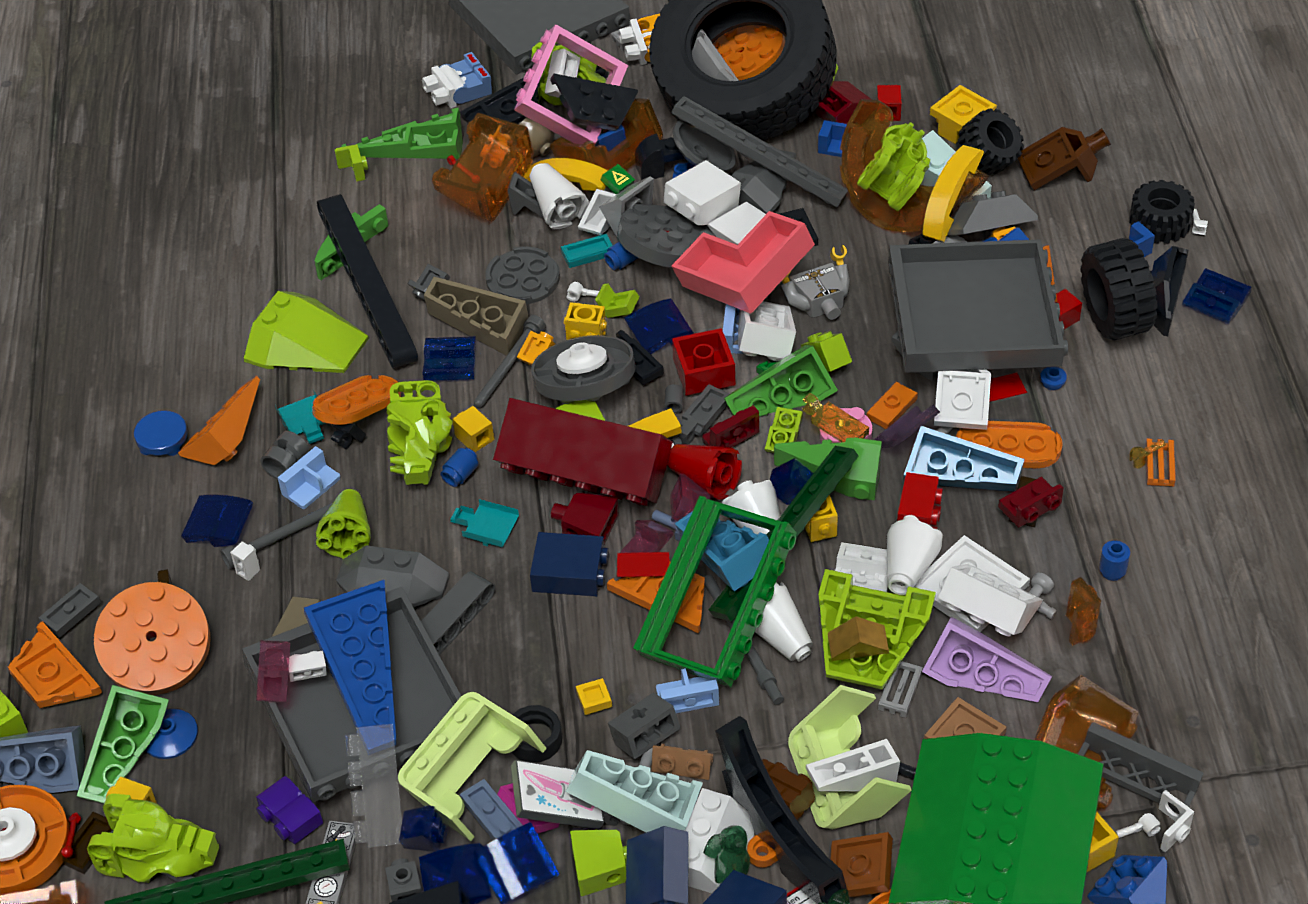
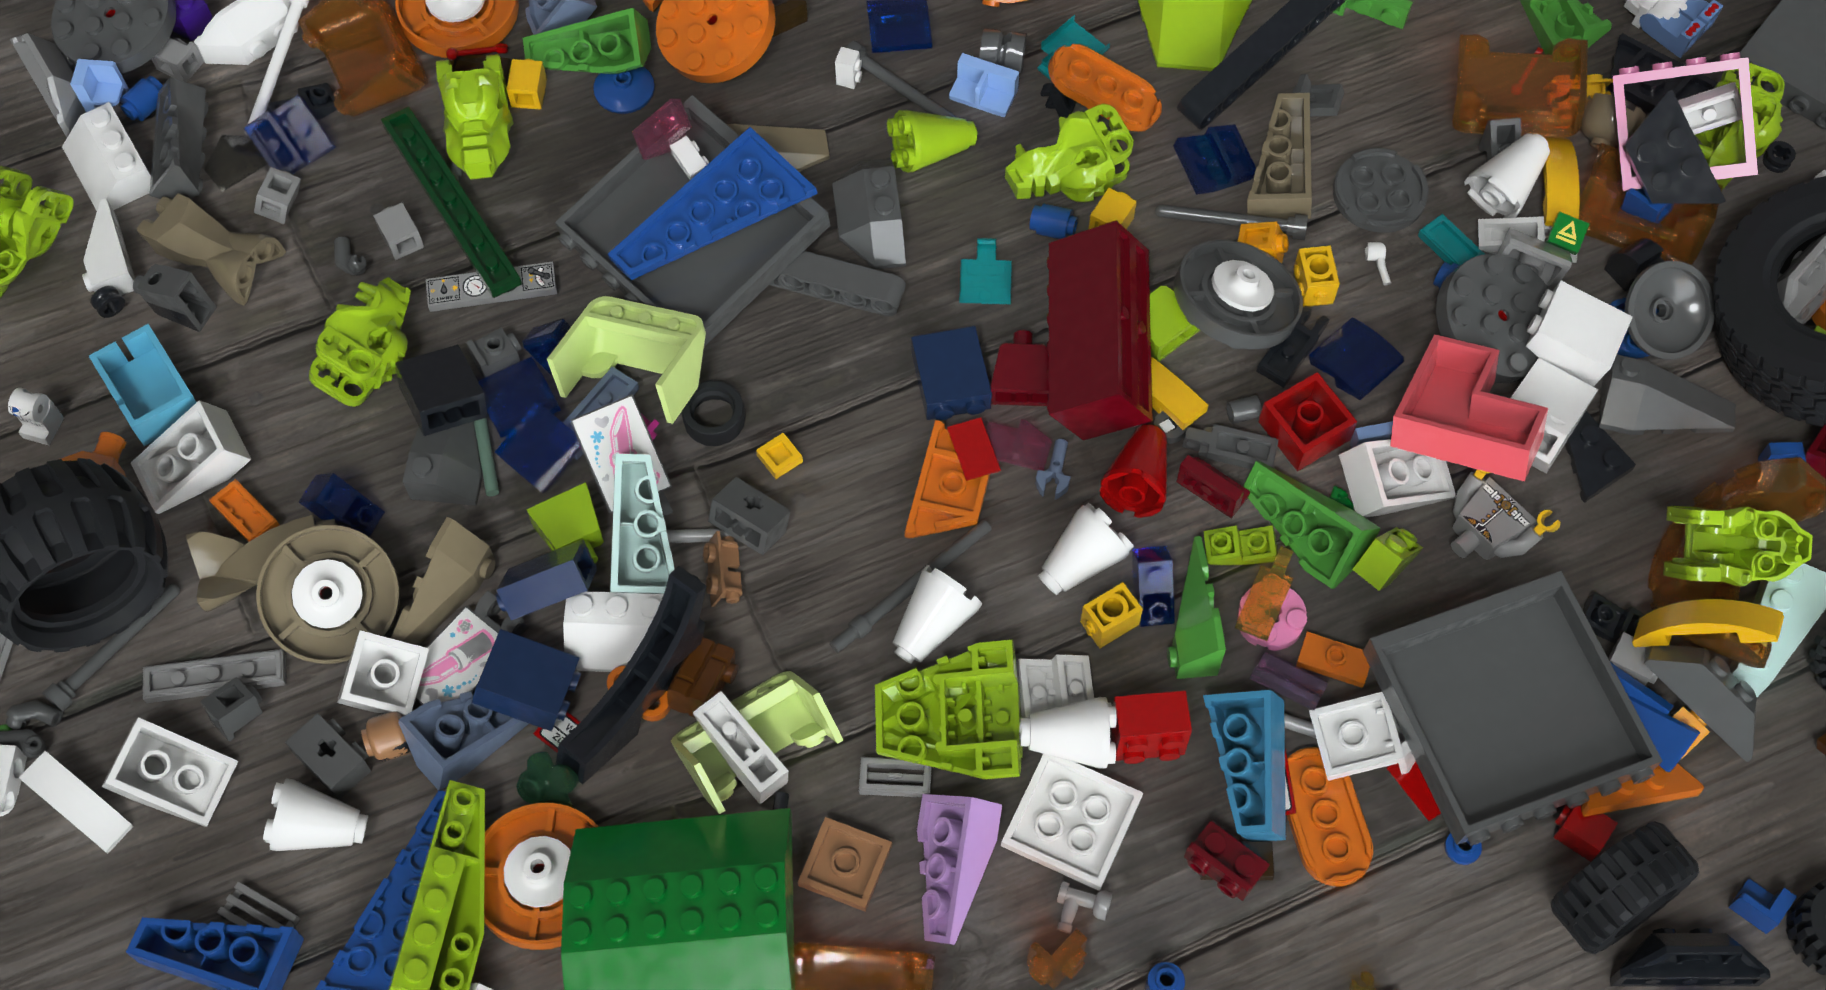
camera: 70 degrees right, 15 degrees up
dark purple brick [256,776,323,844] -> none
clear windscreen [345,724,404,848] -> none
lime bracket [595,283,639,318] -> none
green window [633,496,797,687] -> none
light blue panel [656,668,719,713] -> none
clear pink slope [670,473,710,521] -> none
dark grey plate [672,96,849,207] -> none
dark azure wedge [675,511,769,591] -> none
clear green plate [703,825,750,883] -> none
dark green plate [708,445,859,622] -> none
pearl gold slope [828,616,889,661] -> none
dark orange plate [830,832,893,899] -> none
white slope [938,564,1043,636] -> none

